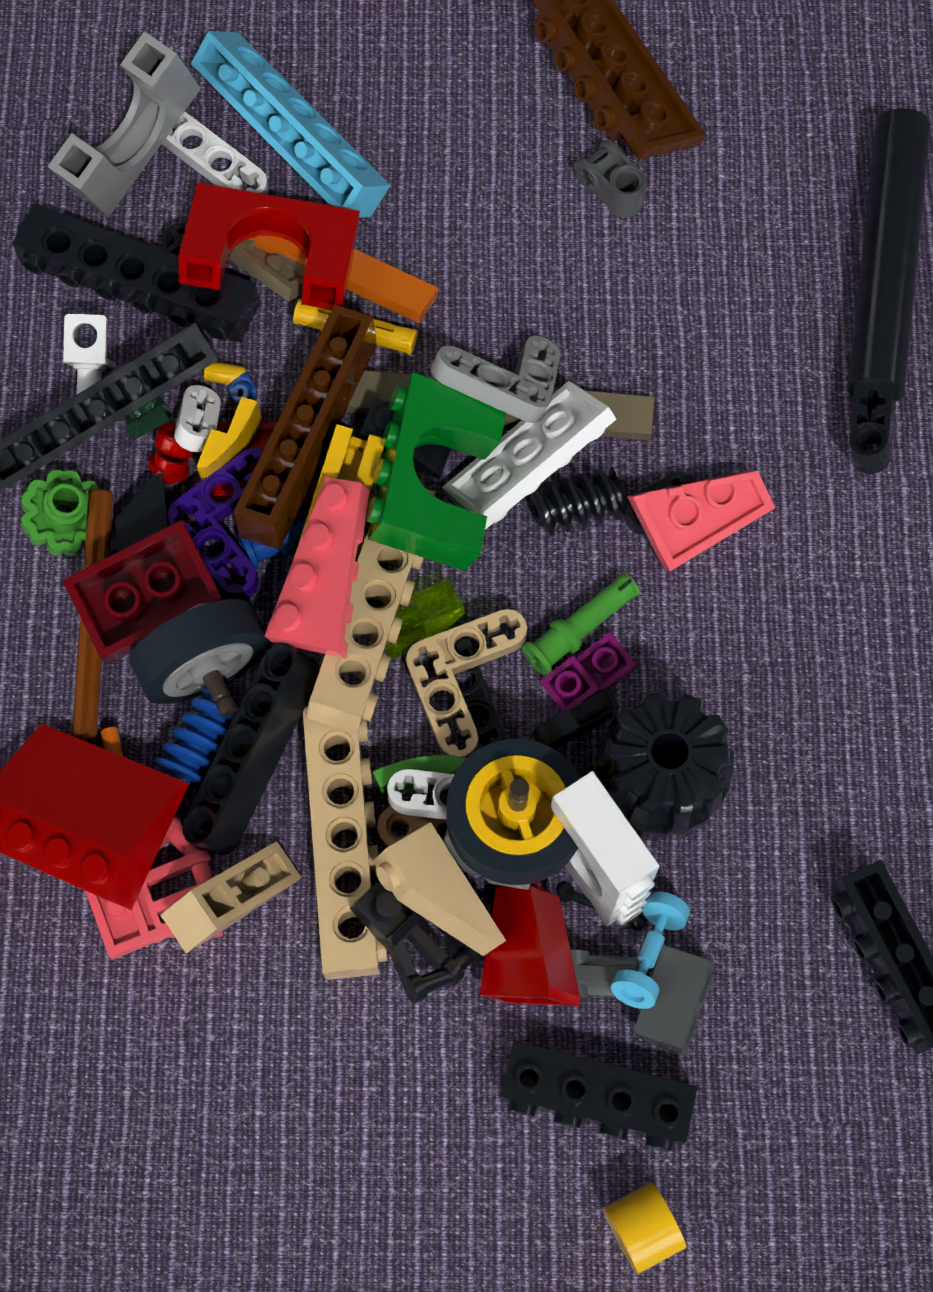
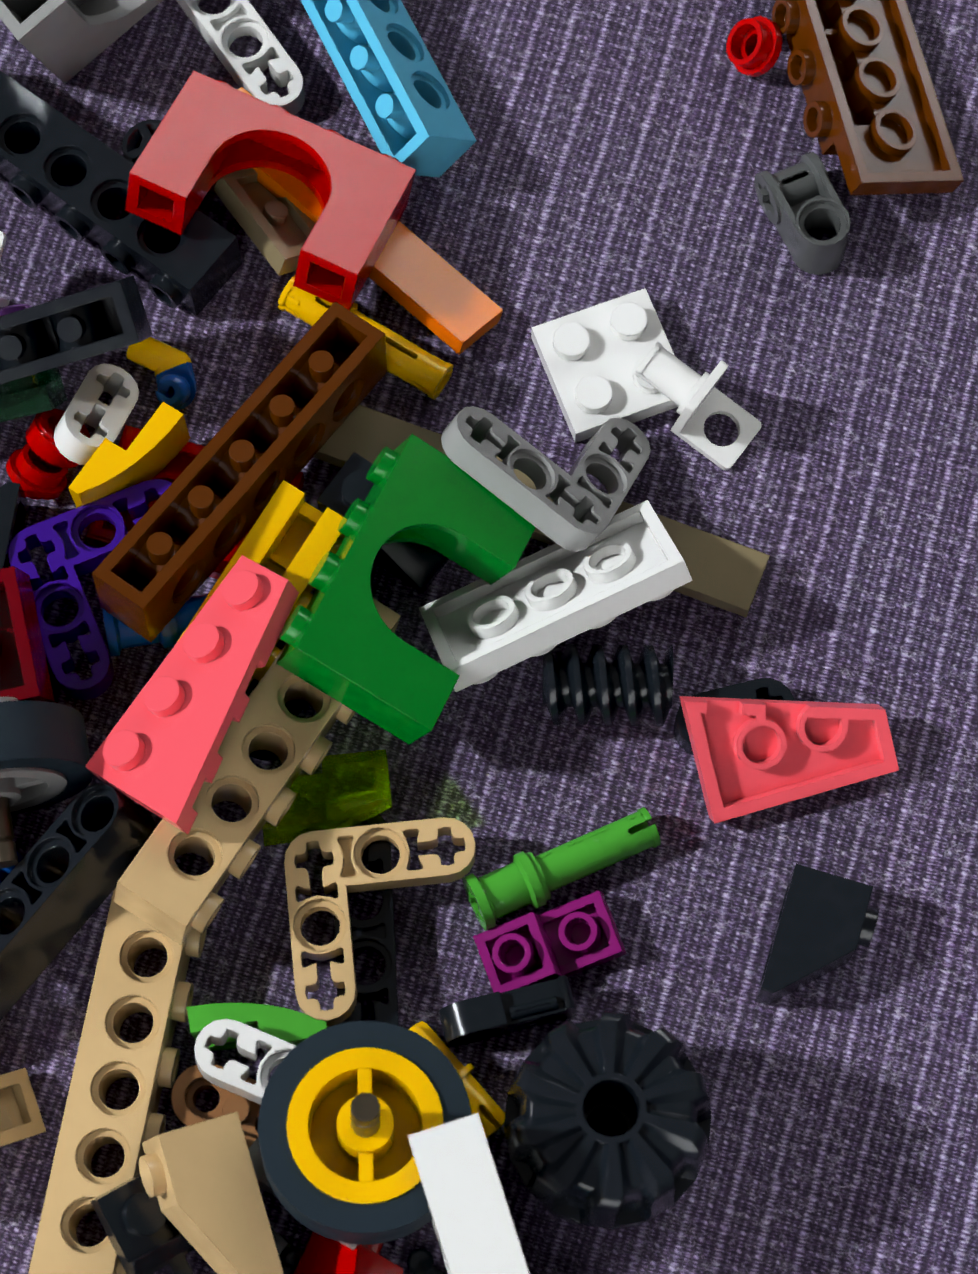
camera: 15 degrees right, 0 degrees up
none -> white plate [531,288,679,443]
none -> white bracket [634,342,762,471]
none -> red plate [726,16,782,77]
none -> black slope [755,864,879,1005]

